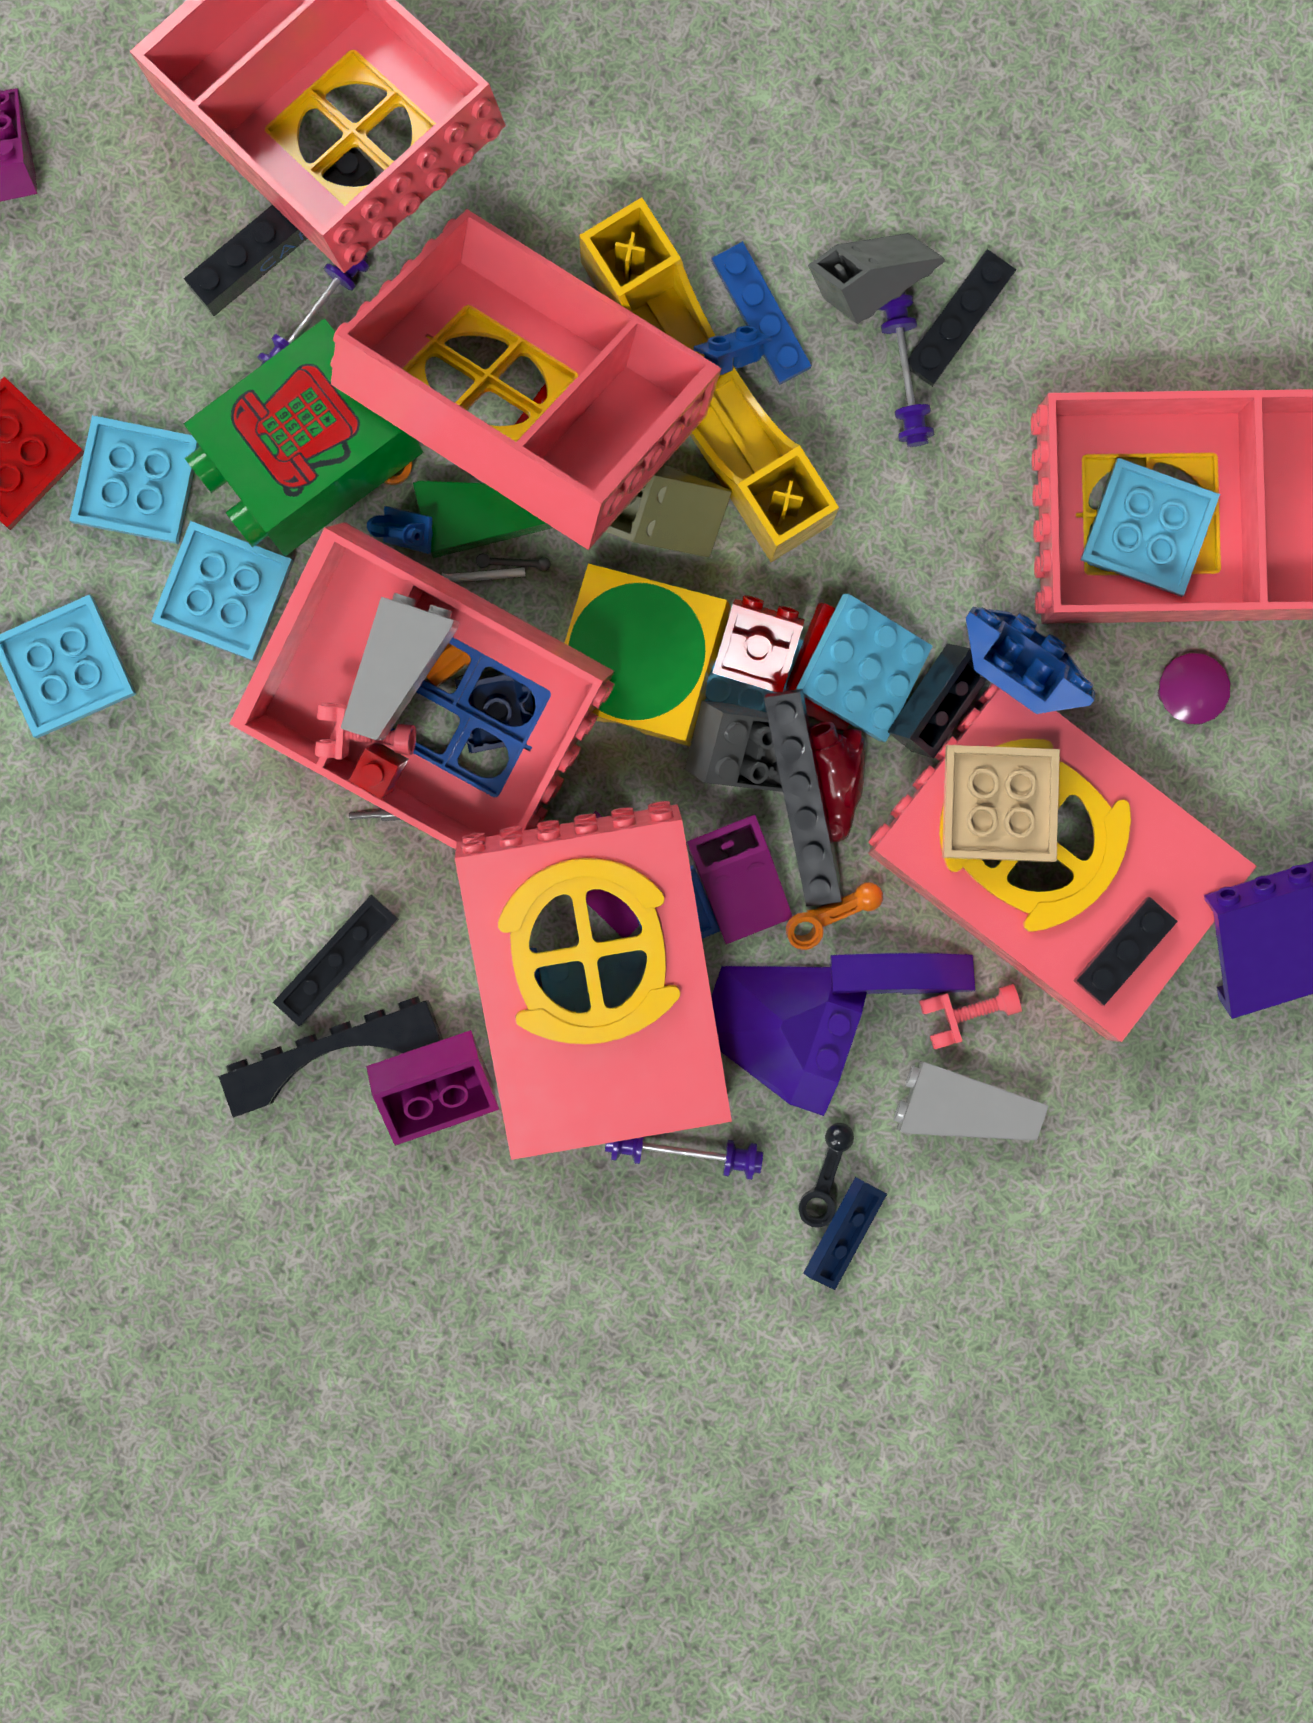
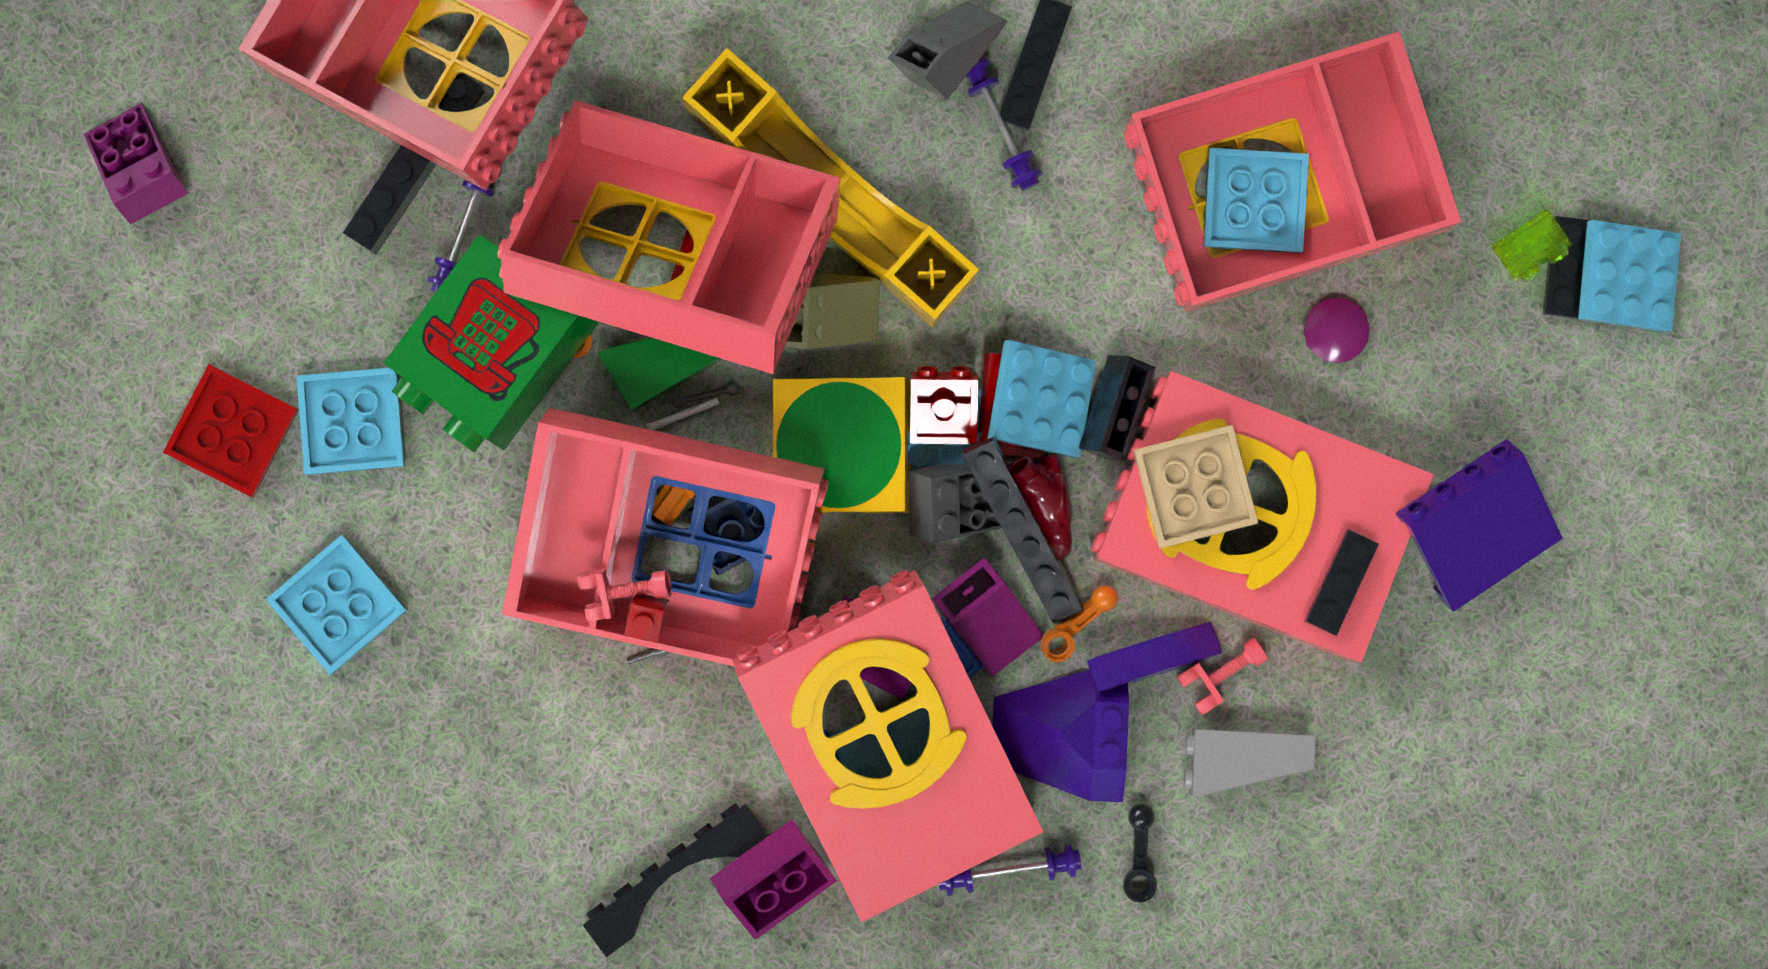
camera: 15 degrees left, 0 degrees up
medium azure plate [151,521,294,662] -> none
black plate [272,895,399,1027] -> none
light grey slope [340,593,460,740] -> none
blue hinge [367,506,433,554] -> none
blue hinge [694,326,772,375] -> none
blue plate [711,241,812,385] -> none
dark blue plate [803,1176,887,1290] -> none
blue wedge [966,607,1096,714] -> none

